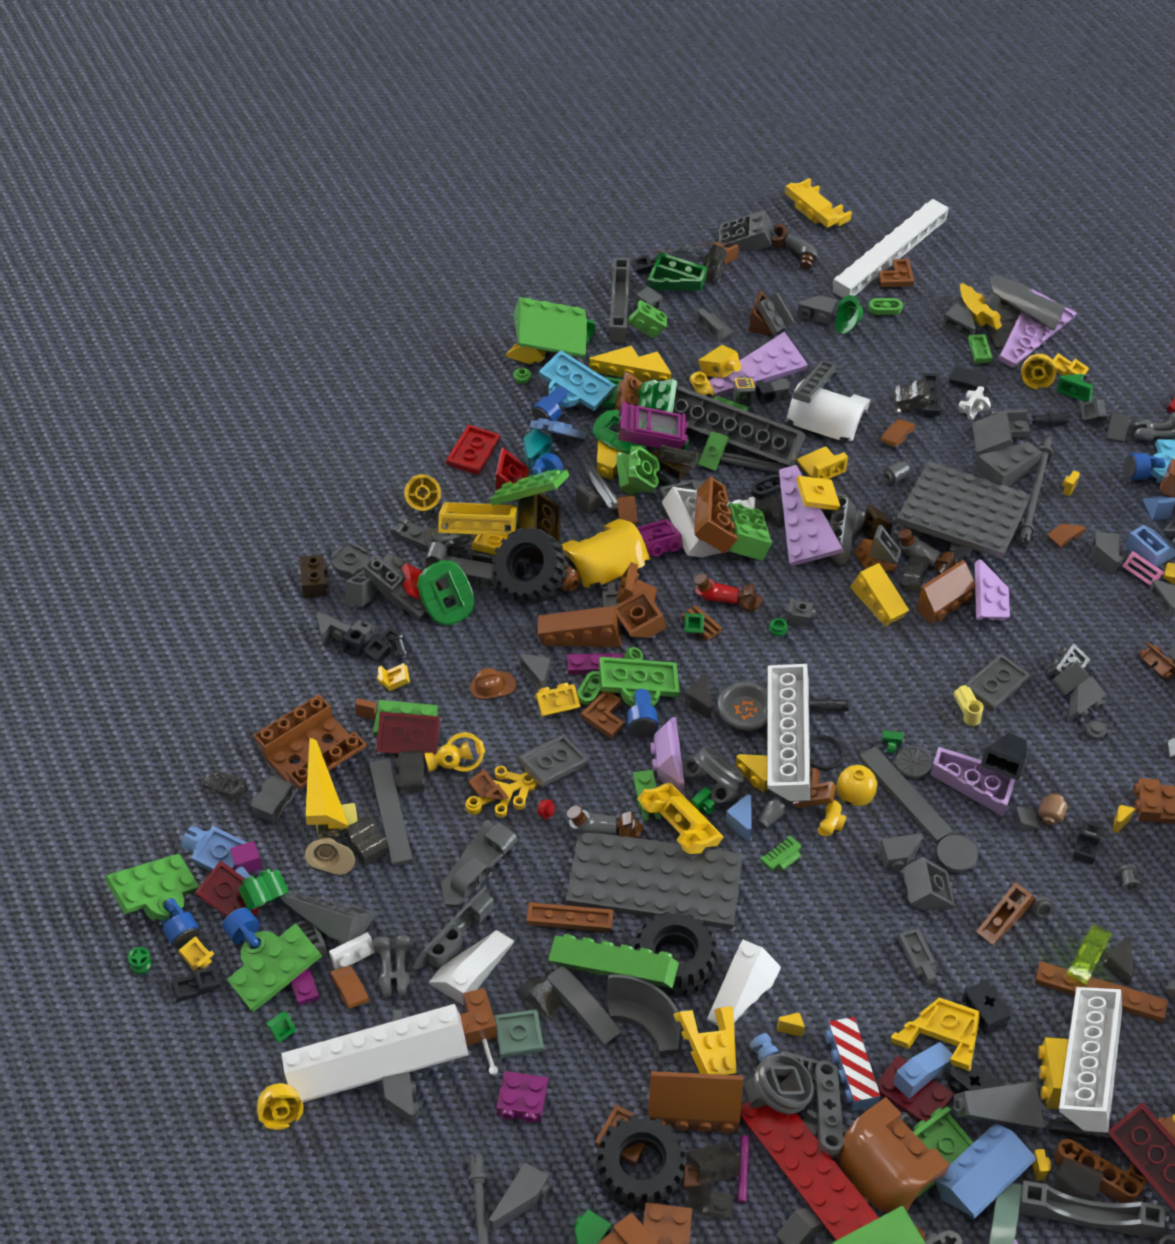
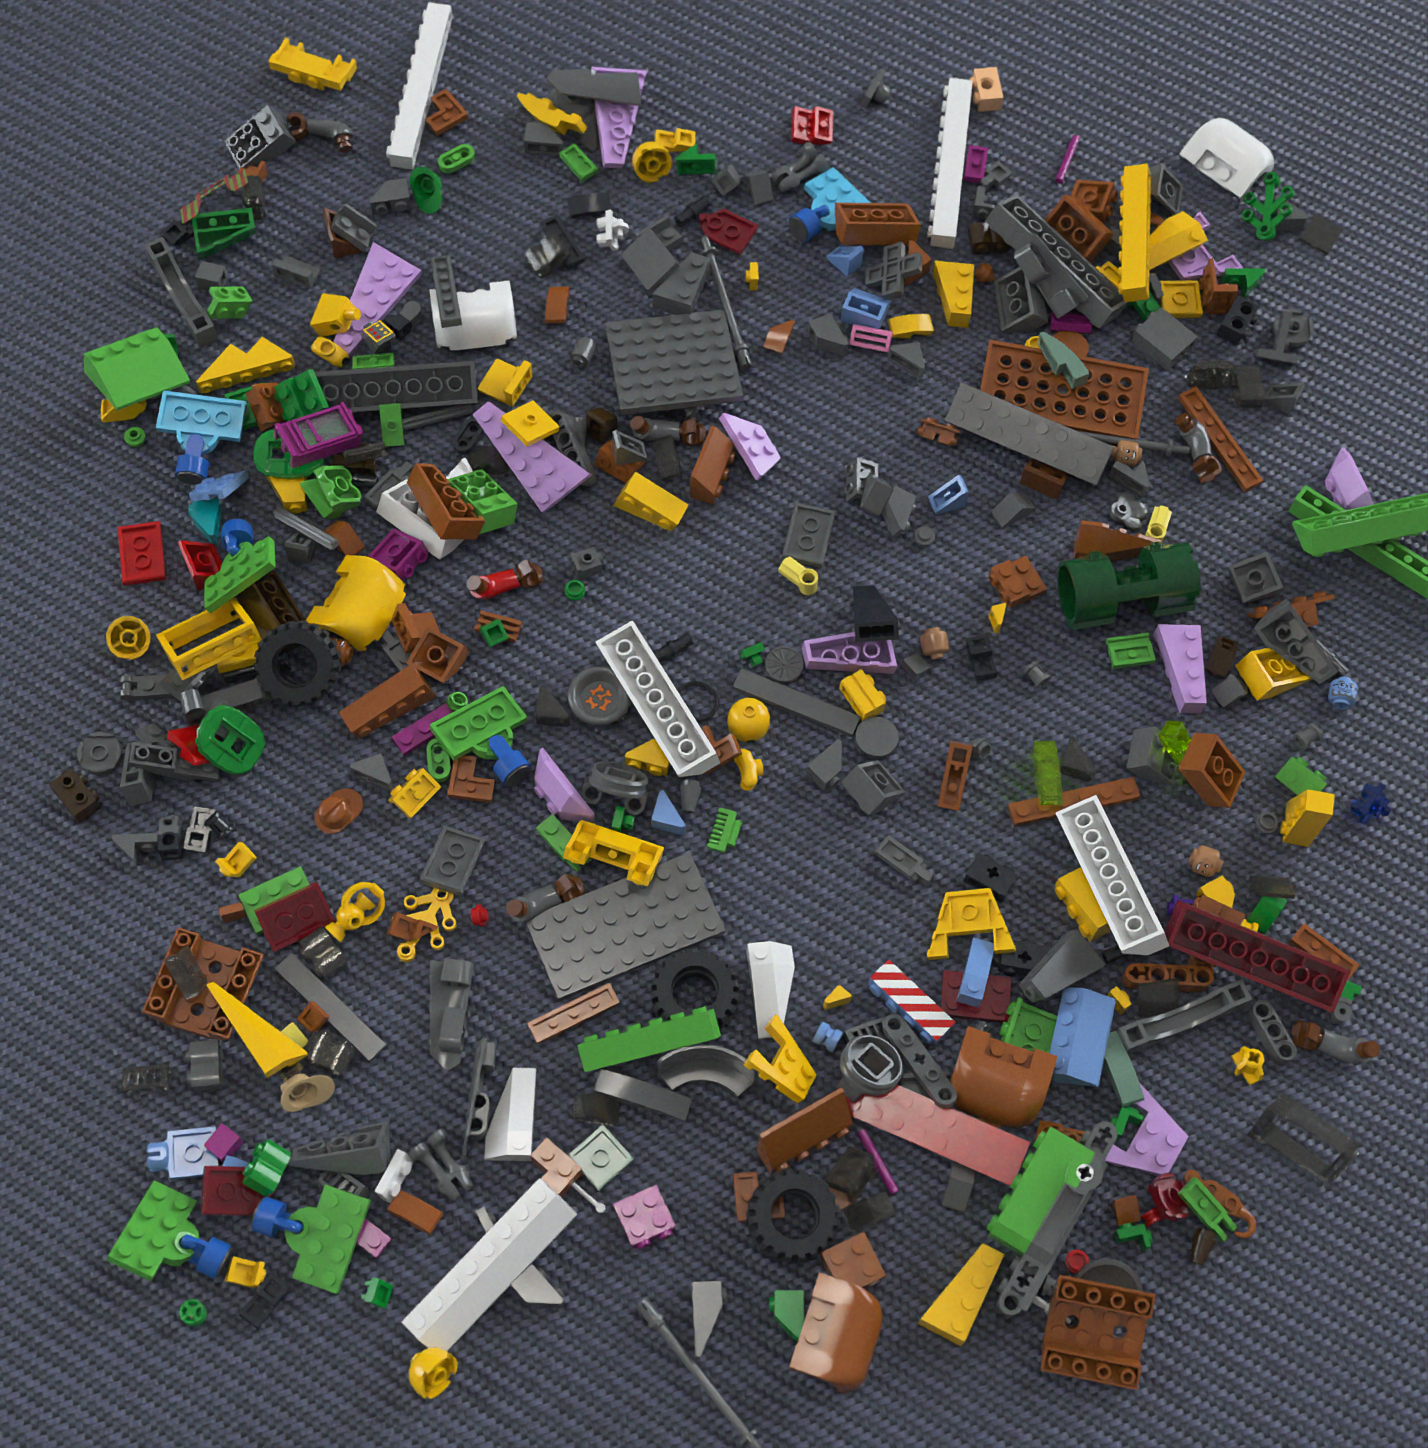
camera: 35 degrees left, 15 degrees up
none -> clear smoke slope [165,946,208,999]
none -> dark orange tile [297,1001,329,1034]
none -> dark red tile [698,209,759,255]
none -> yellow brick [839,670,886,721]
none -> medium blue slope [928,475,969,514]

